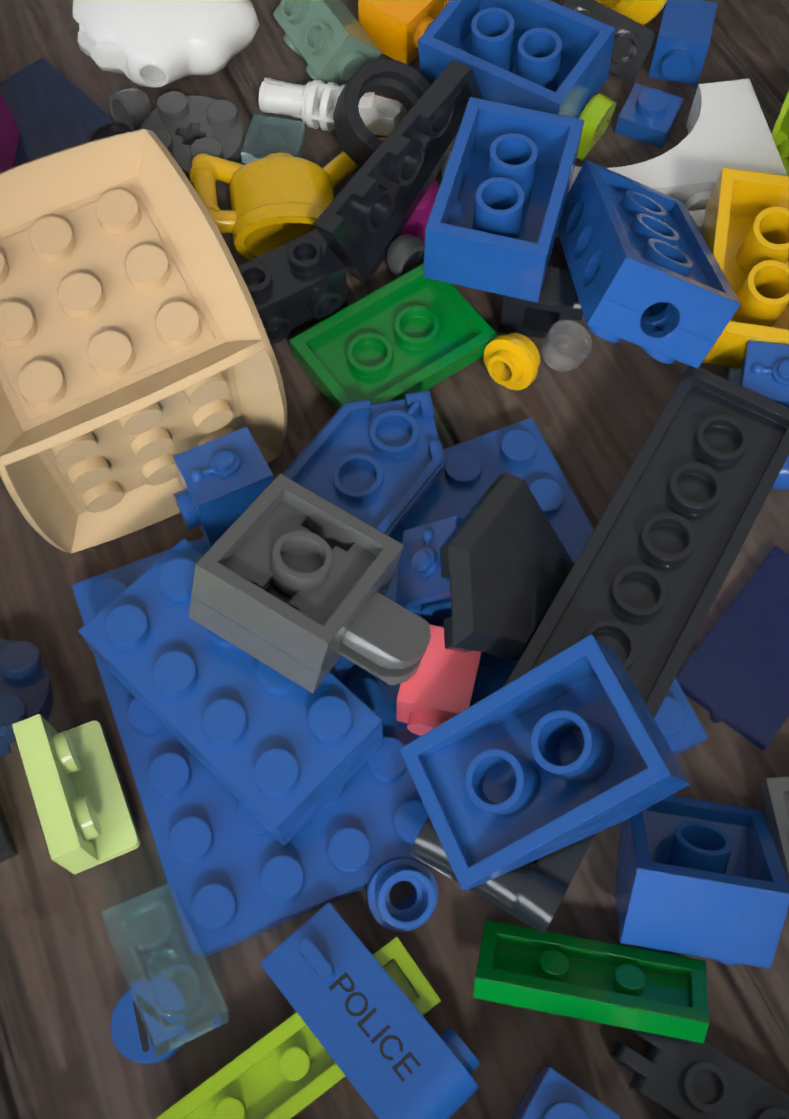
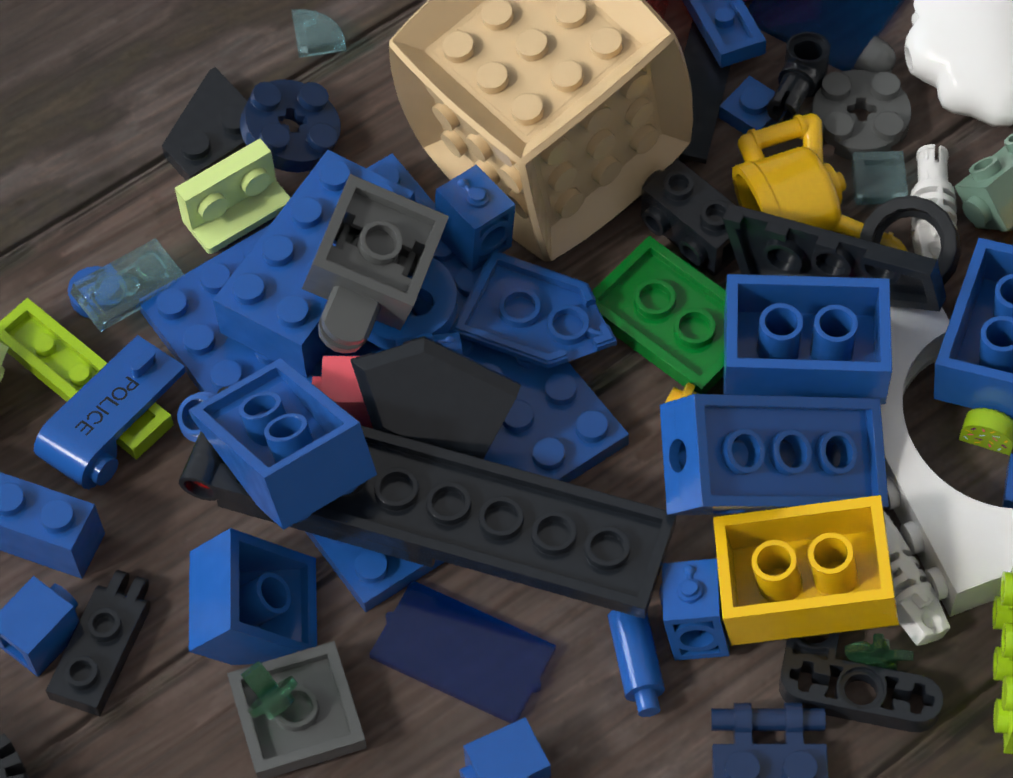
camera: 80 degrees right, 5 degrees down
green plate [473,920,709,1044] -> none

